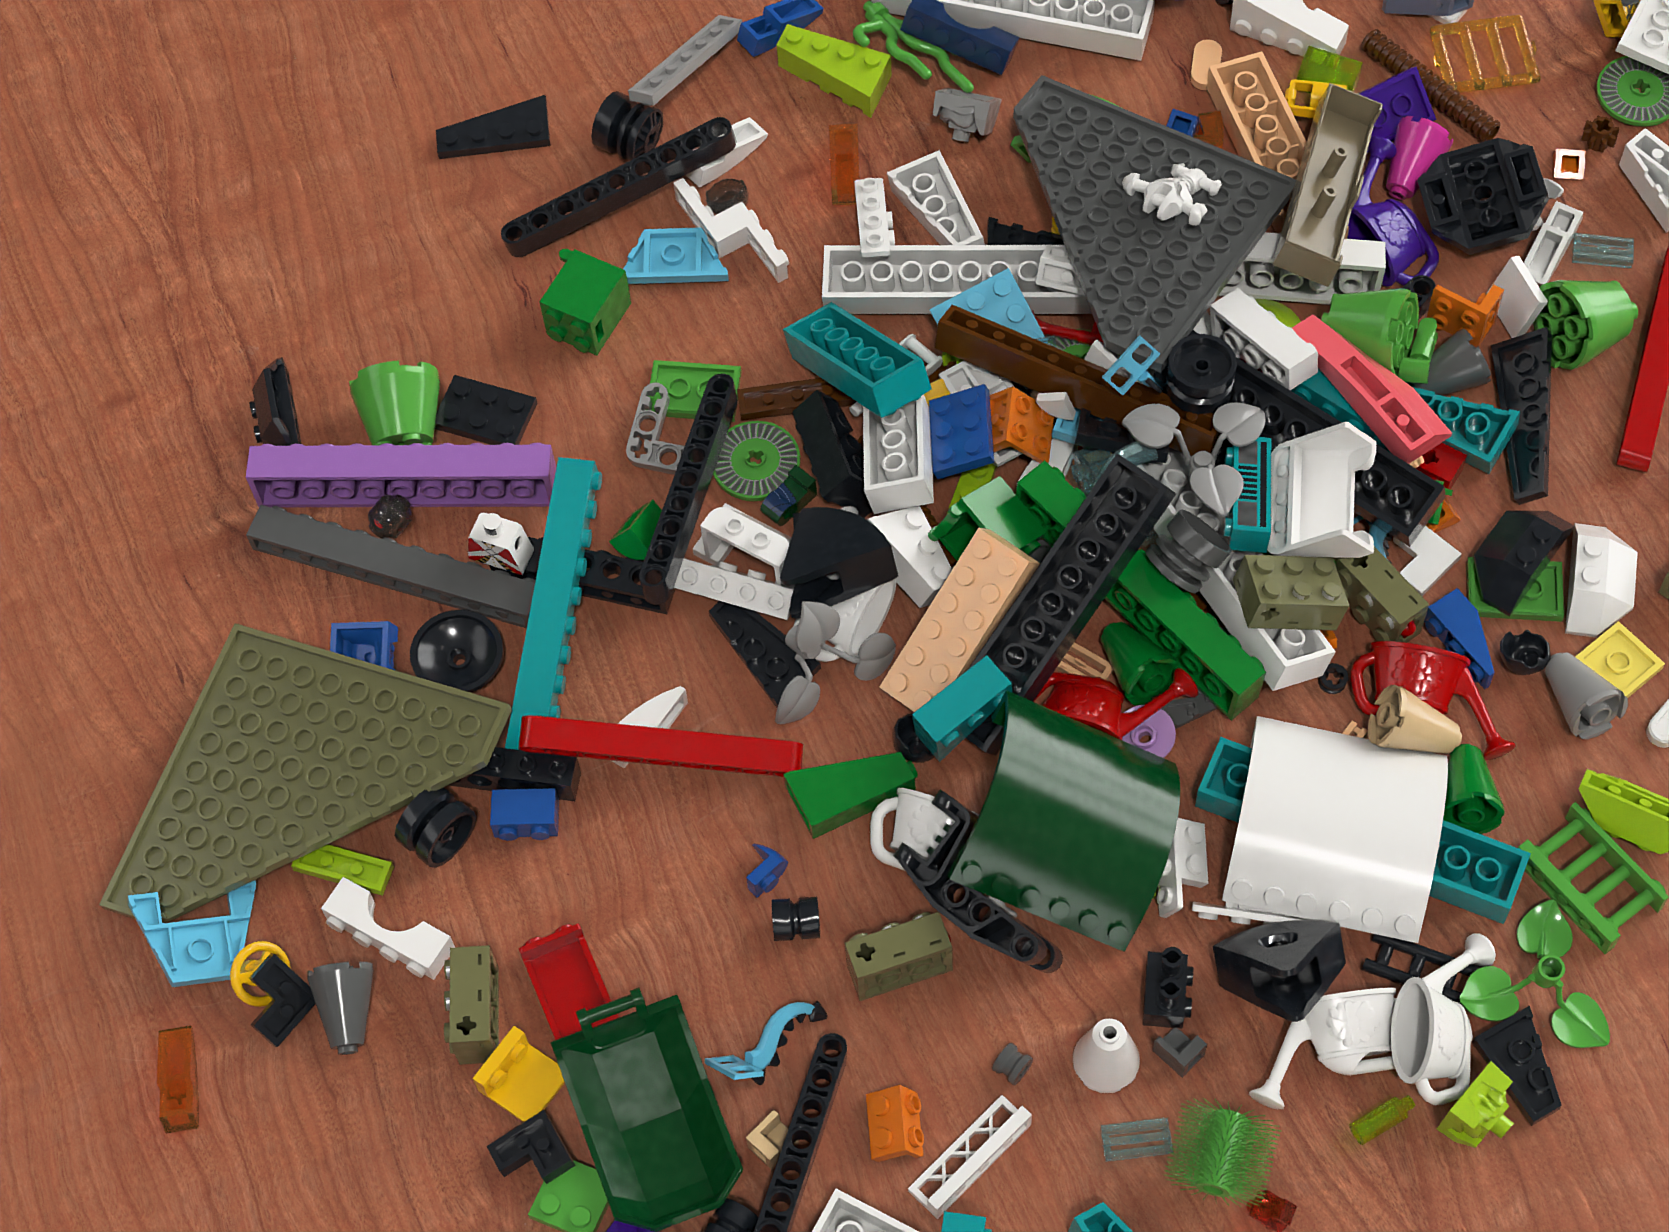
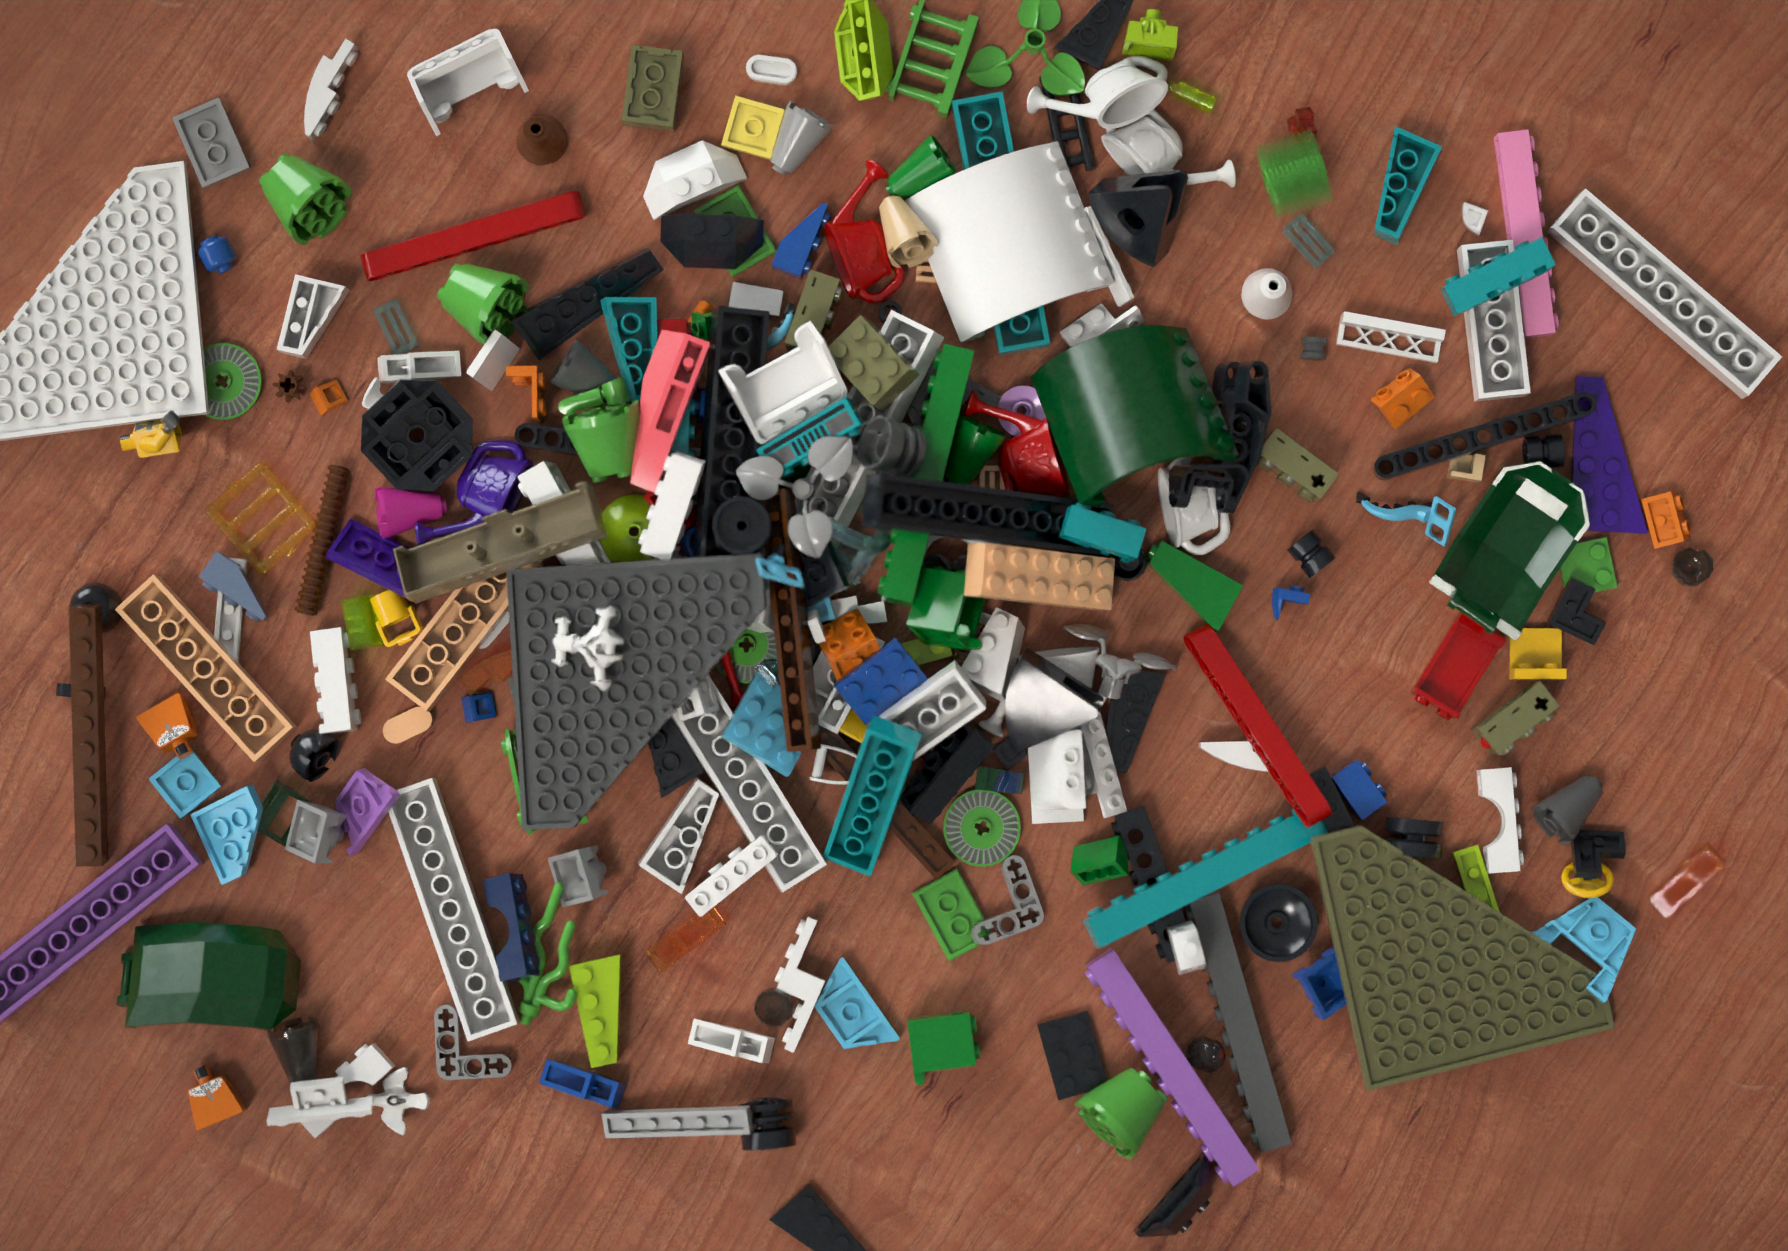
camera: 130 degrees left, 25 degrees up
black beam [501,117,737,257] -> none
black beam [639,374,738,605] -> none
black brick [1143,947,1194,1029] -> none
dark grey panel [1153,1027,1207,1078] -> none
black hair [1500,630,1551,675] -> none

